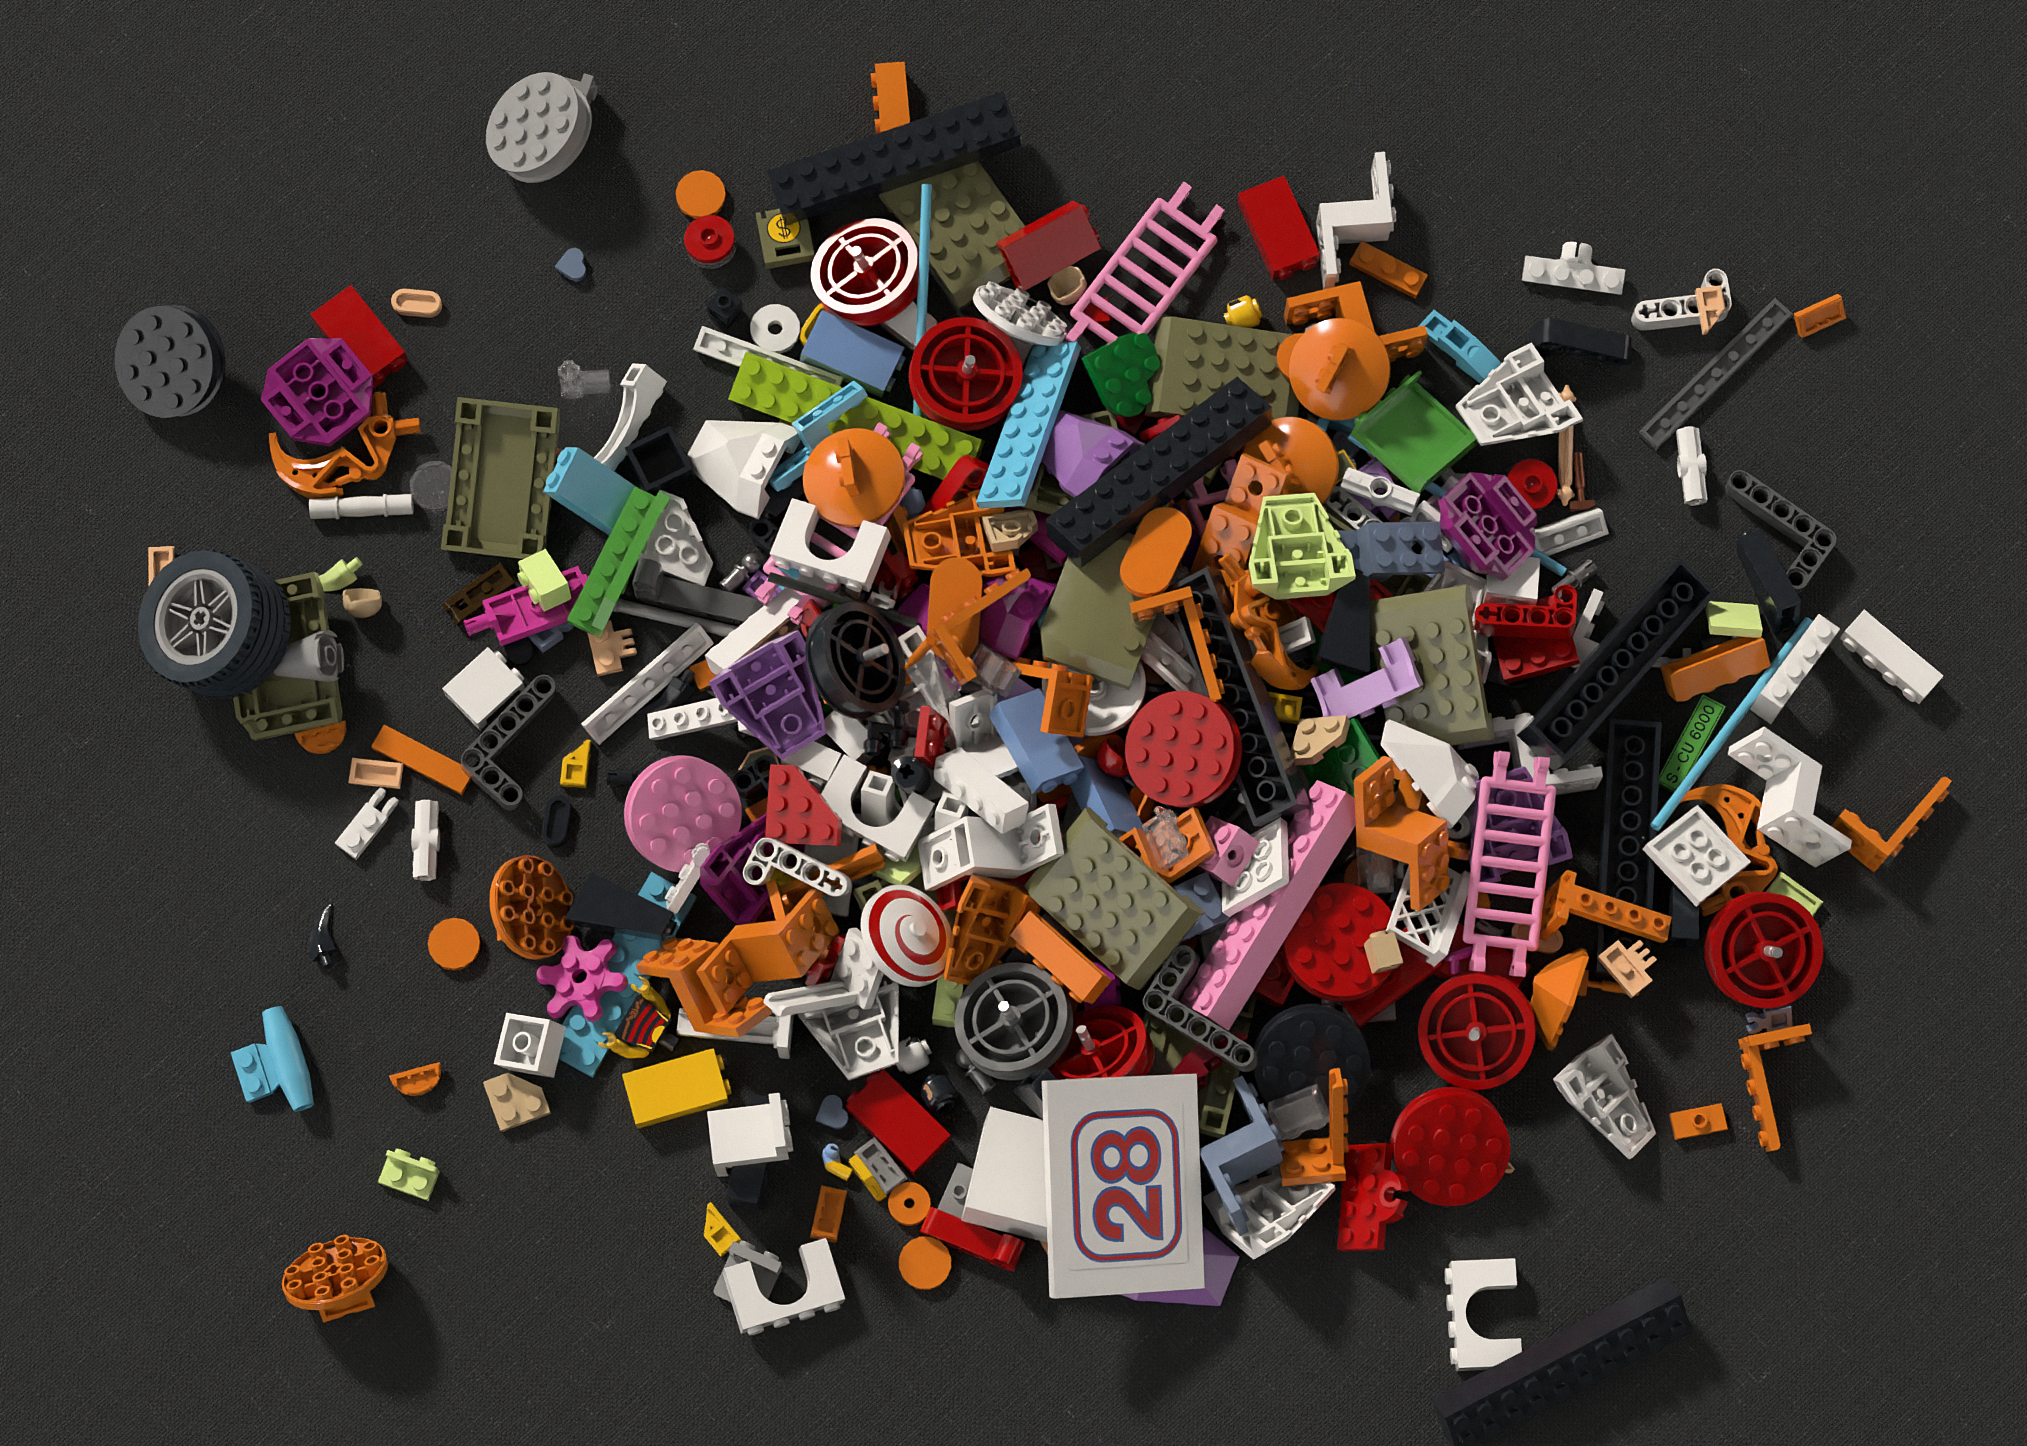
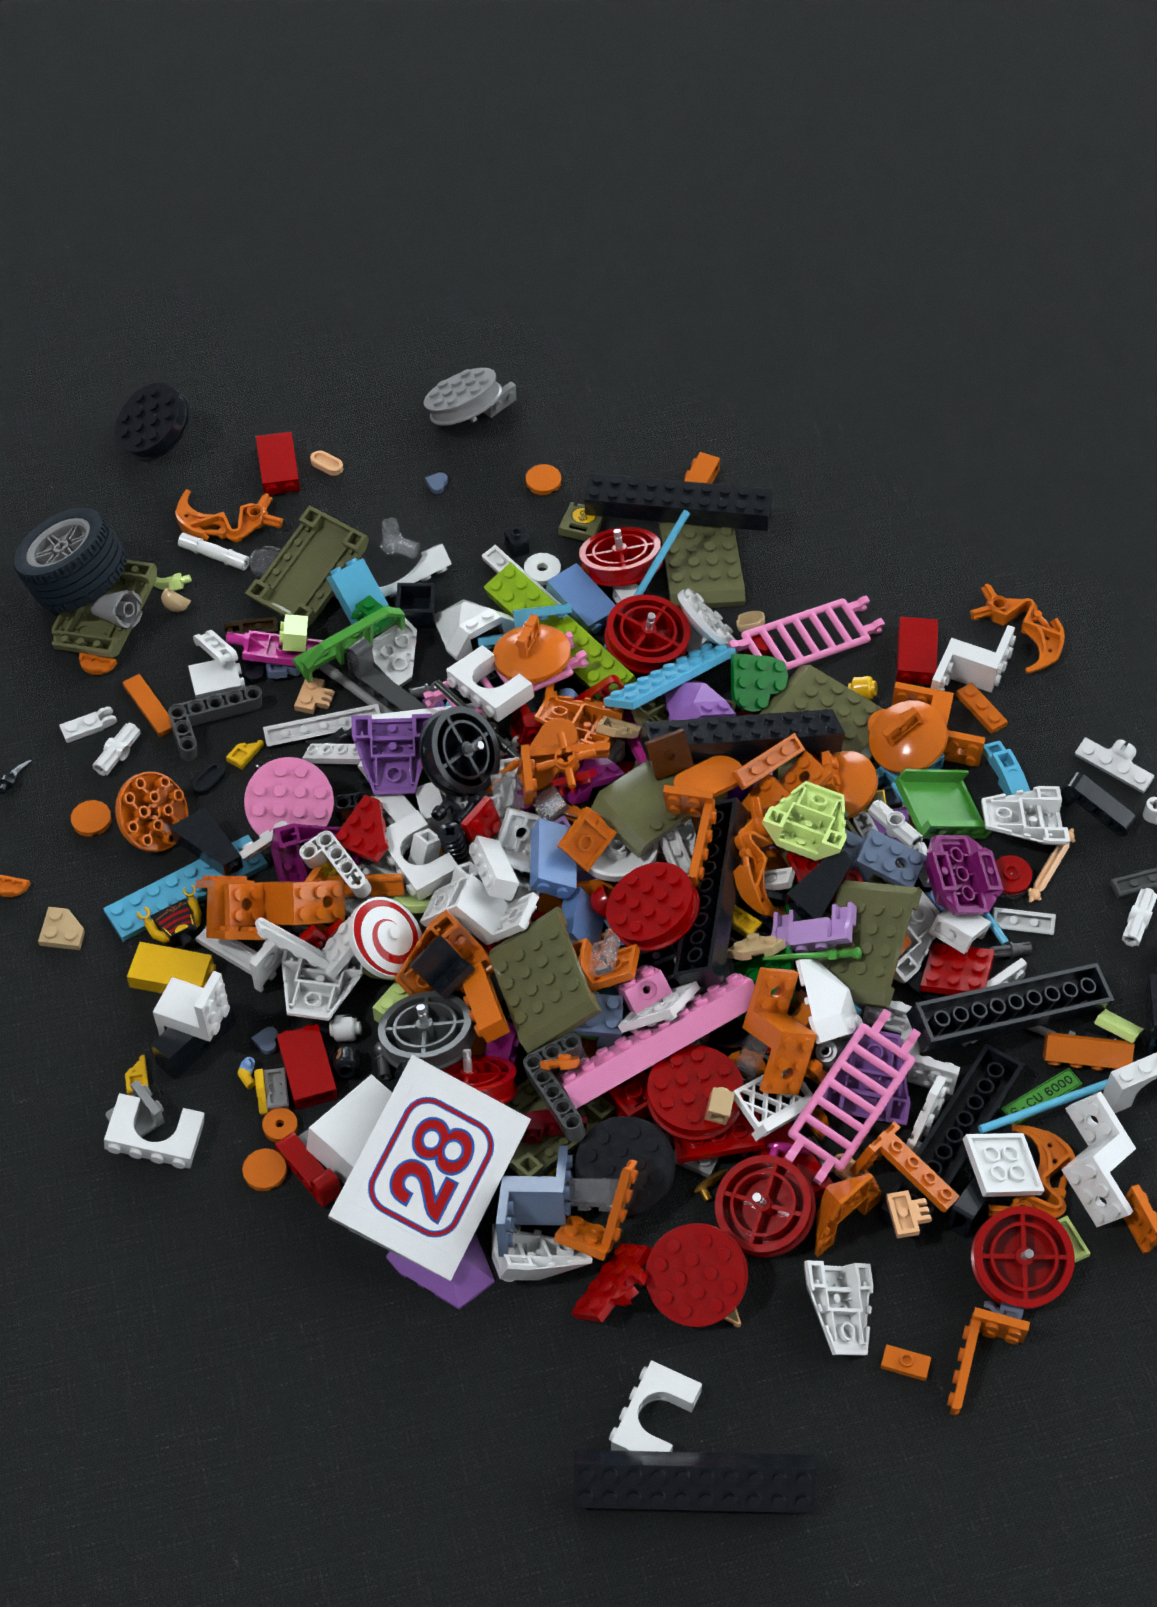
camera: 30 degrees right, 20 degrees down
magenta piece [261,338,374,446] -> none
light nougat tile [348,758,404,789] -> none
white brick [494,1013,566,1078] -> none
dark pink plate [536,936,628,1022] -> none
red piece [684,215,736,269] -> none
orange plate [810,1185,847,1243] -> none
red brick [996,201,1101,291] -> none
red beam [1474,584,1577,640] -> none
copper piece [1569,452,1595,511] -> none
orange piece [1577,970,1639,996] -> none
none -> white plate [193,630,238,666]
none -> green plate [351,595,395,634]
none -> black bracket [410,935,475,1000]
none -> orange bar [536,731,597,788]
none -> orange plate [540,1054,580,1070]
none -> red plate [552,768,597,796]
none -> reddish brown plate [644,729,694,780]
none -> pearl gold bar [694,1169,728,1202]
none -> orange tile [732,733,805,790]
none -> bright green sword [762,947,862,961]
none -> white plate [906,1075,947,1154]
none -> orange piece [970,584,1065,674]

